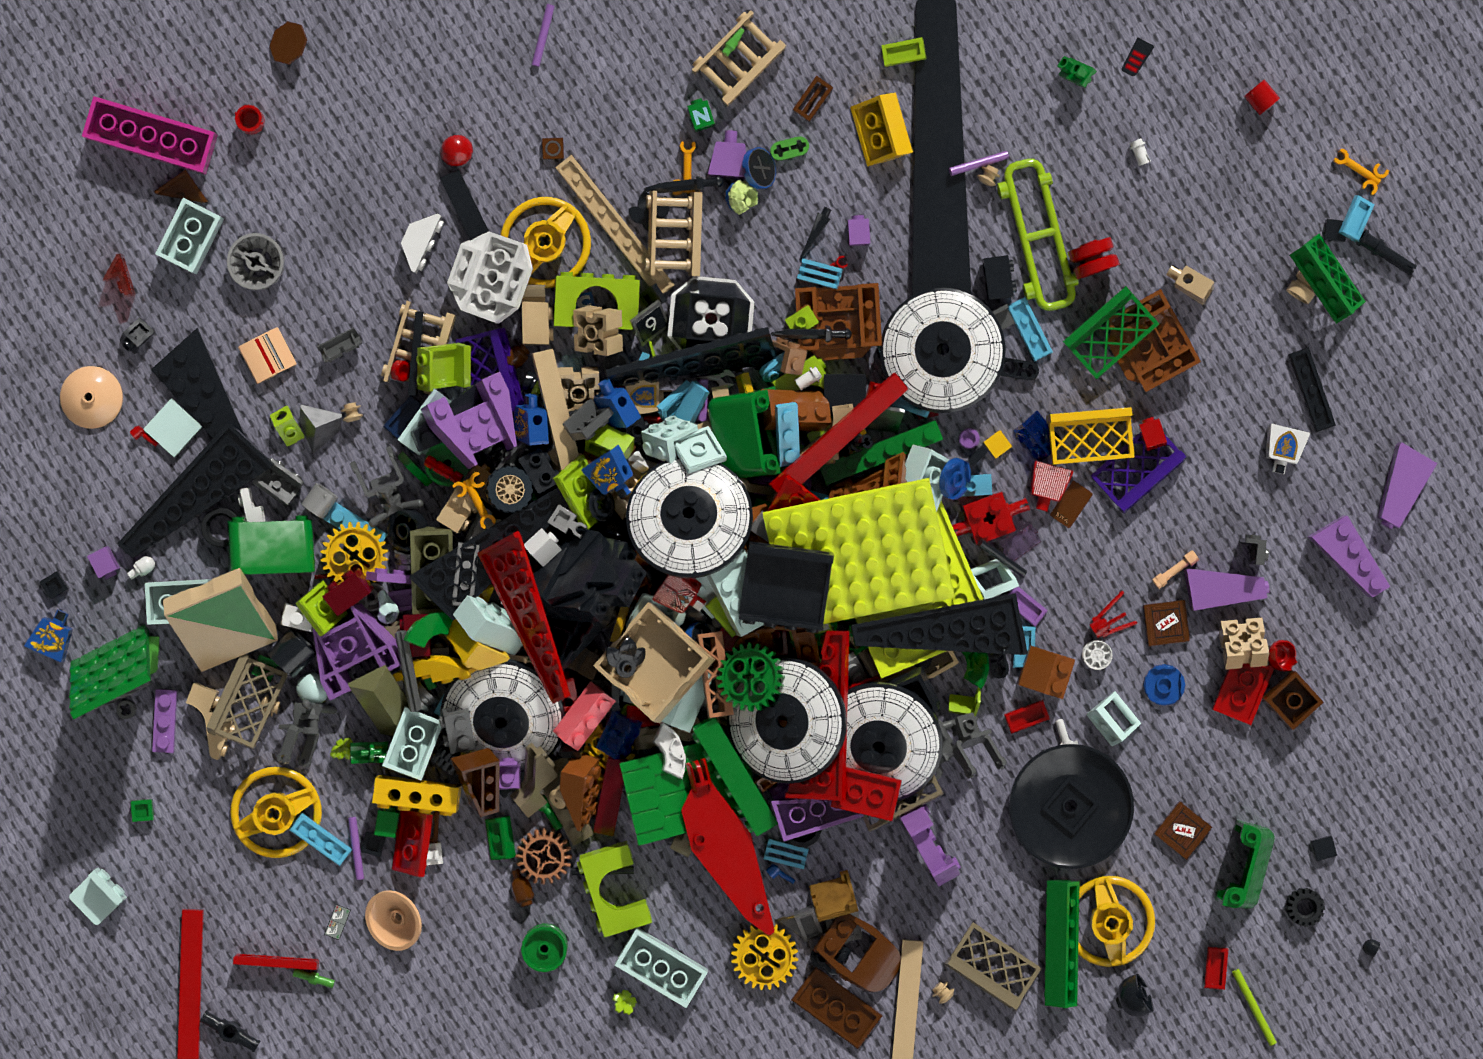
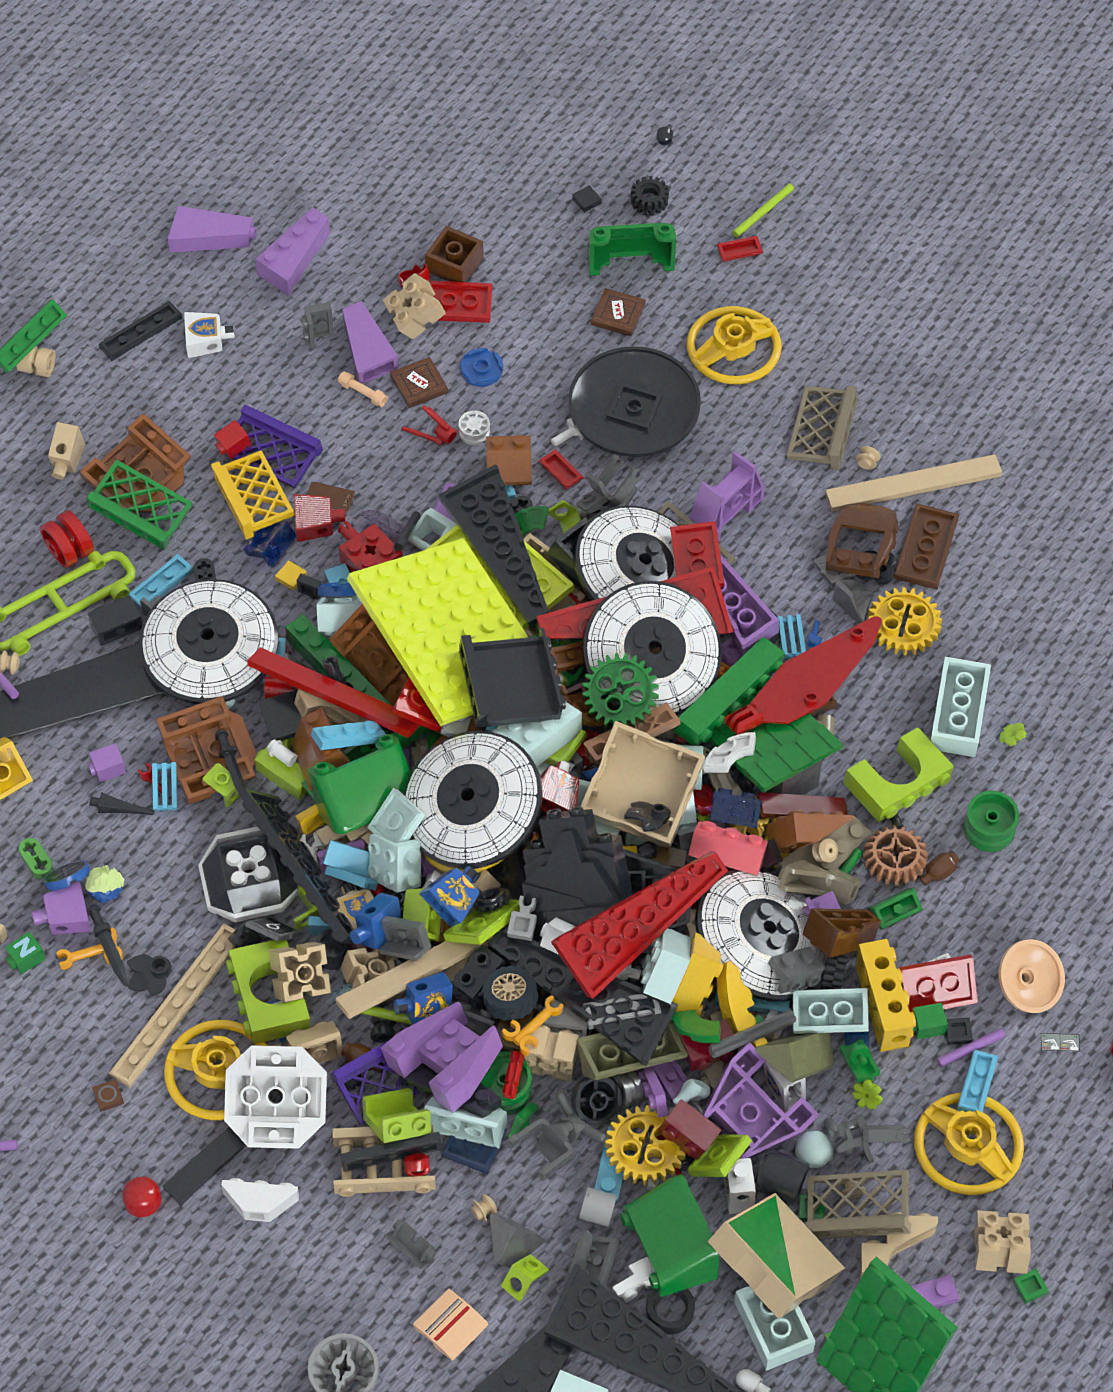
camera: 110 degrees left, 30 degrees down
tan fence [644,191,703,276] -> none
medium azure plate [759,352,785,382] -> none
medium nougat bracket [772,337,807,375] -> none
pearl gold piece [809,870,859,922] -> none
medium lavender tile [958,428,980,449] -> none
green brick [1044,879,1080,1008] -> none
light aqua tile [1086,691,1141,747] -> none
black cylinder [1116,974,1154,1017] -> none
none -> tan brick [974,1210,1031,1274]

